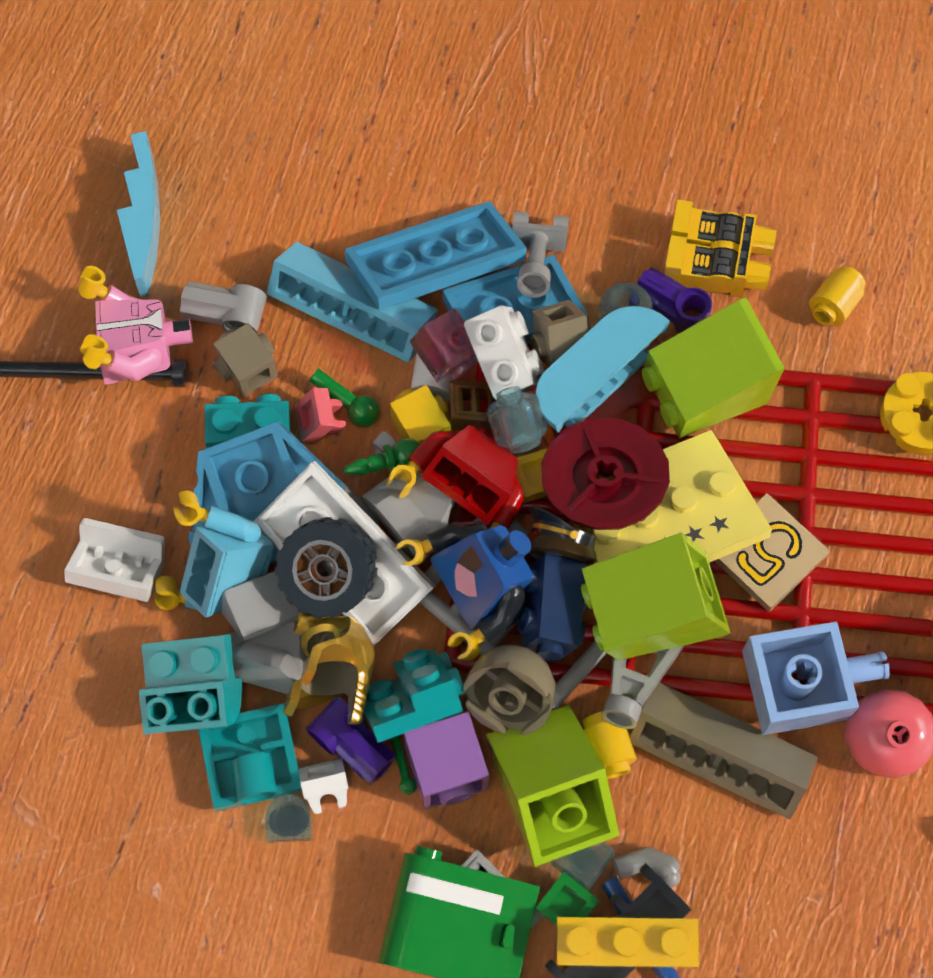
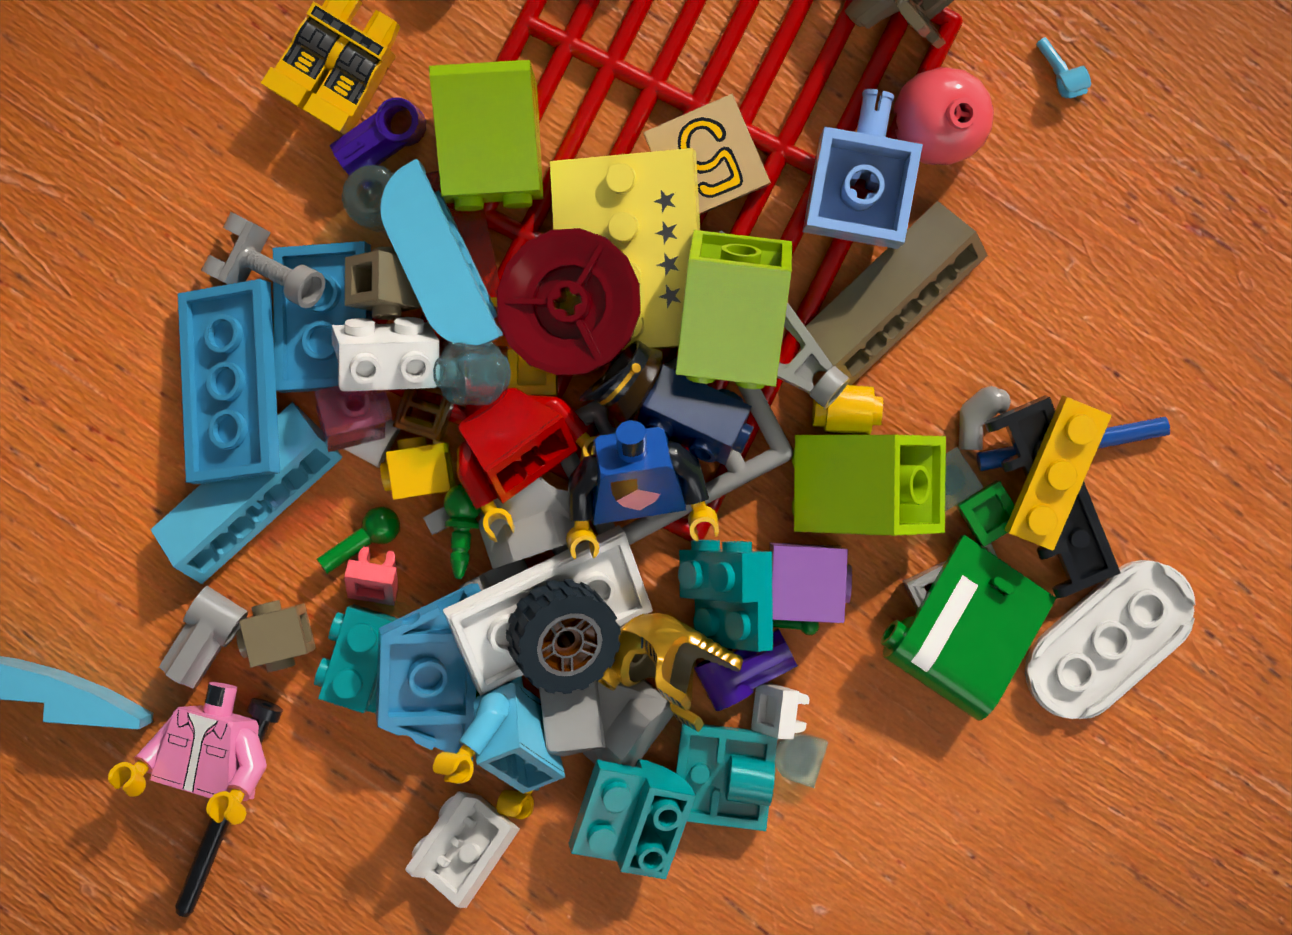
camera: 70 degrees left, 20 degrees up
dark tan cylinder [463,645,555,735] -> none

